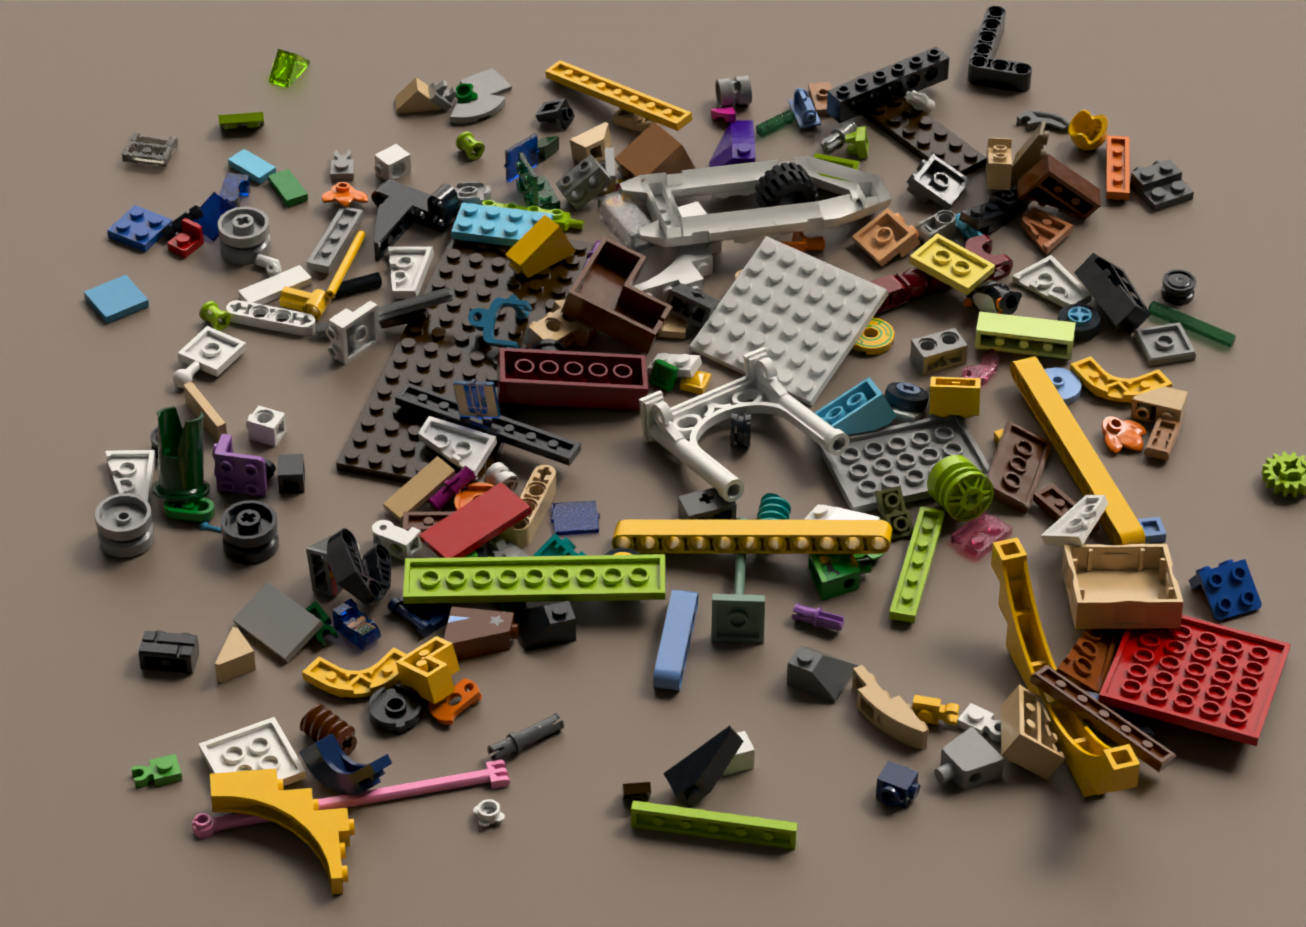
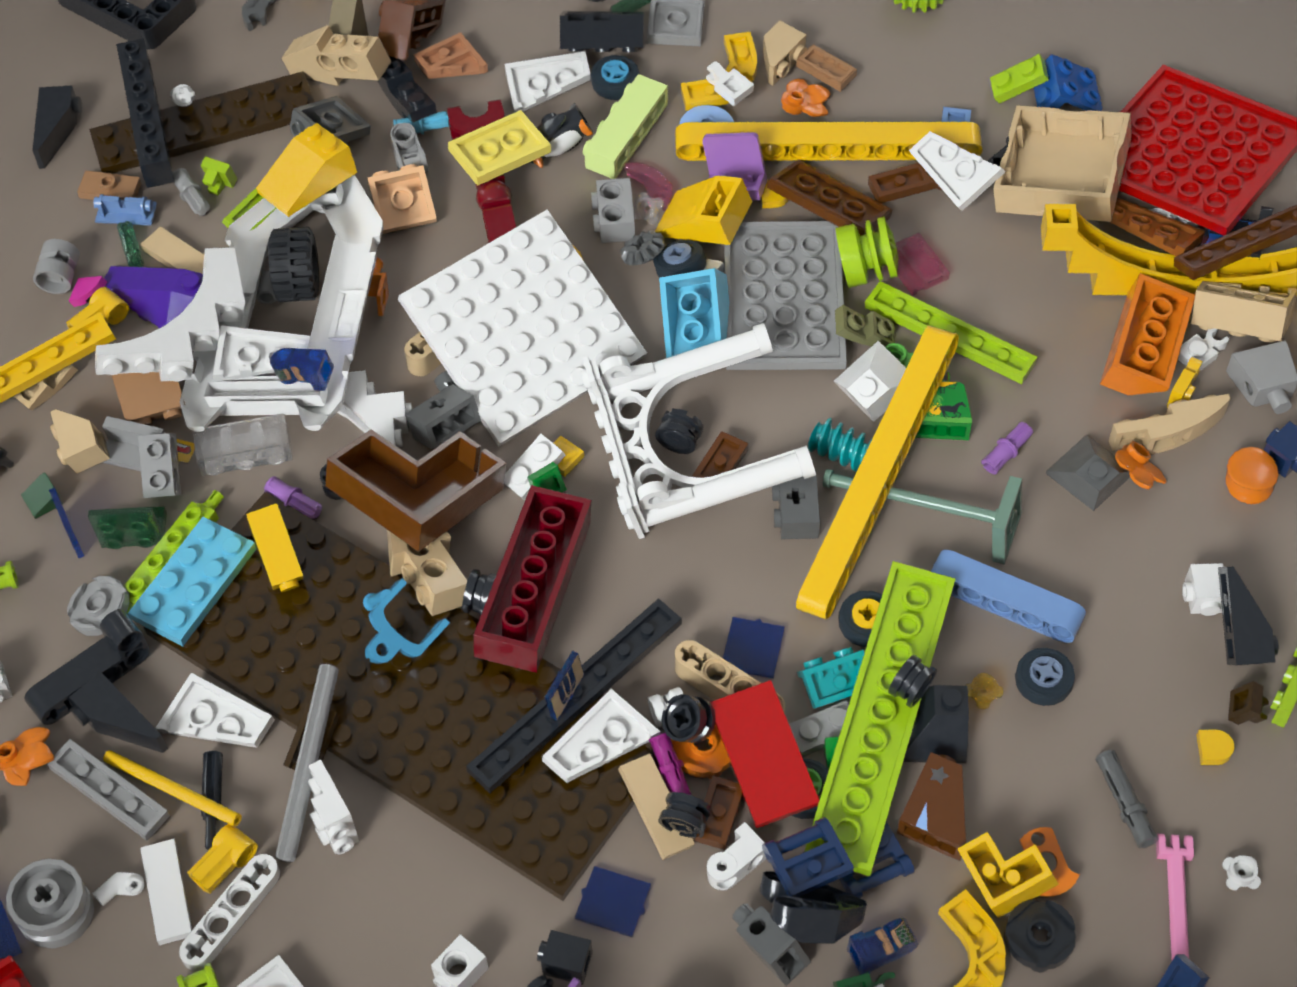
camera: 70 degrees left, 15 degrees up
none -> black slope [32,85,82,169]
none -> yellow piece [66,287,129,329]
none -> white arch [95,247,245,382]
none -> tan tile [140,226,204,274]
none -> white wing [212,325,310,382]
none -> yellow slope [256,123,358,217]
none -> clear blue leg [270,348,334,391]
none -> clear blue piece [575,866,651,937]
none -> dark grey gear [620,230,665,265]
none -> clear plate [633,192,664,225]
none -> black wheel [658,792,712,839]
none -> black wheel [662,694,716,743]
none -> reddish brown plate [692,431,748,478]
none -> medium lavender bracket [702,132,767,201]
none -> white plate [706,61,754,106]
none -> dark blue plate [762,817,854,898]
none -> black wheel [888,654,937,708]
none -> clear yellow plate [965,673,1003,709]
none -> lime plate [990,54,1049,104]
none -> black wheel [1015,648,1075,706]
none -> orange slope [1100,273,1195,395]
none -> orange plate [1115,441,1167,490]
none -> yellow tile [1196,730,1234,765]
none -> orange piece [1225,447,1278,504]

